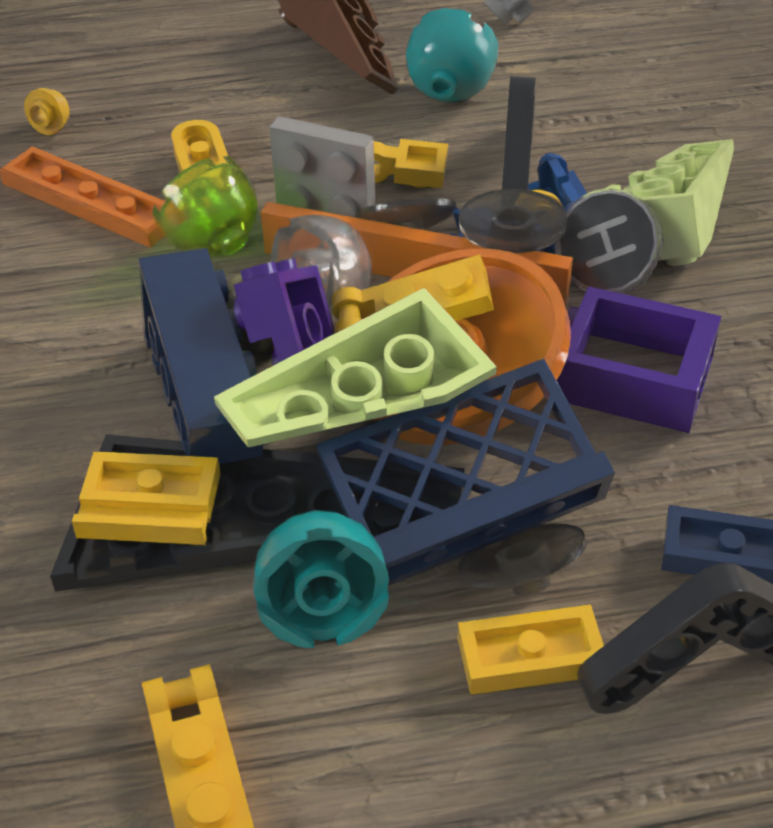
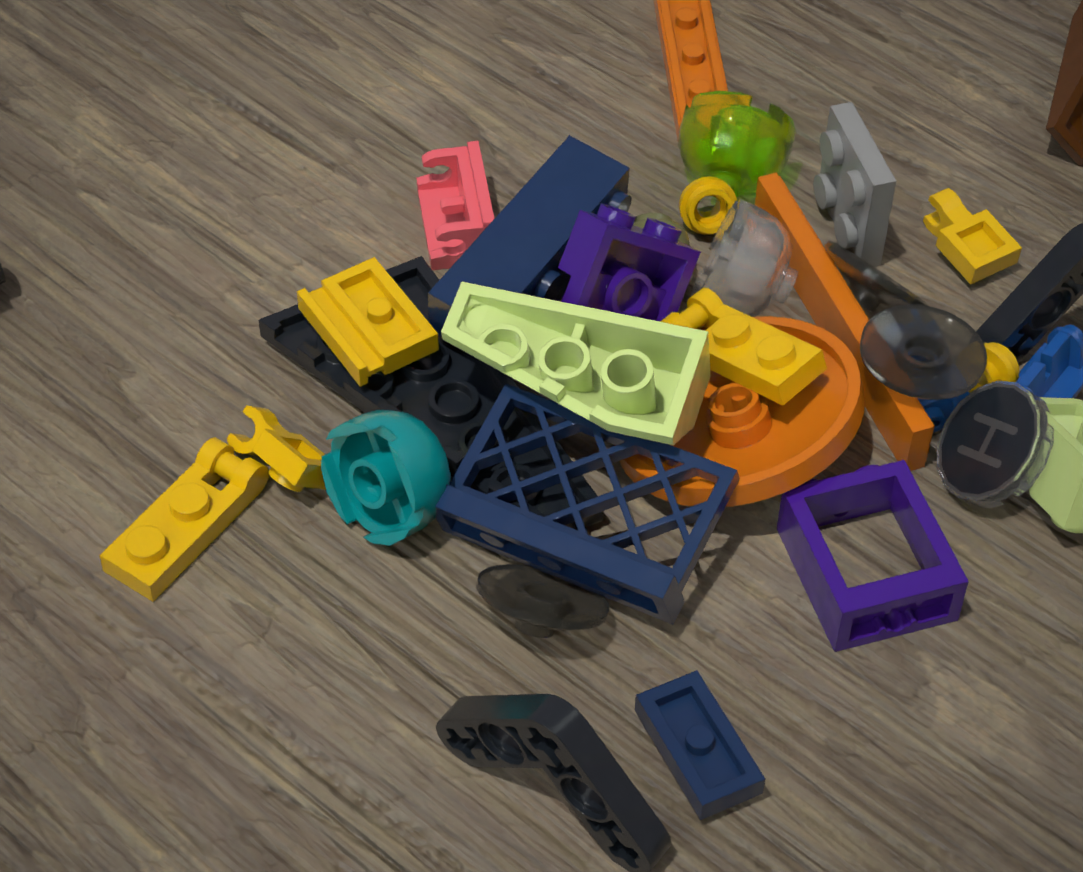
camera: 50 degrees right, 5 degrees up
yellow plate [171,120,231,193] -> none
yellow plate [457,604,604,695] -> none
none -> yellow plate [227,405,326,492]
none -> coral hinge [416,141,495,270]
none -> yellow plate [679,176,738,235]

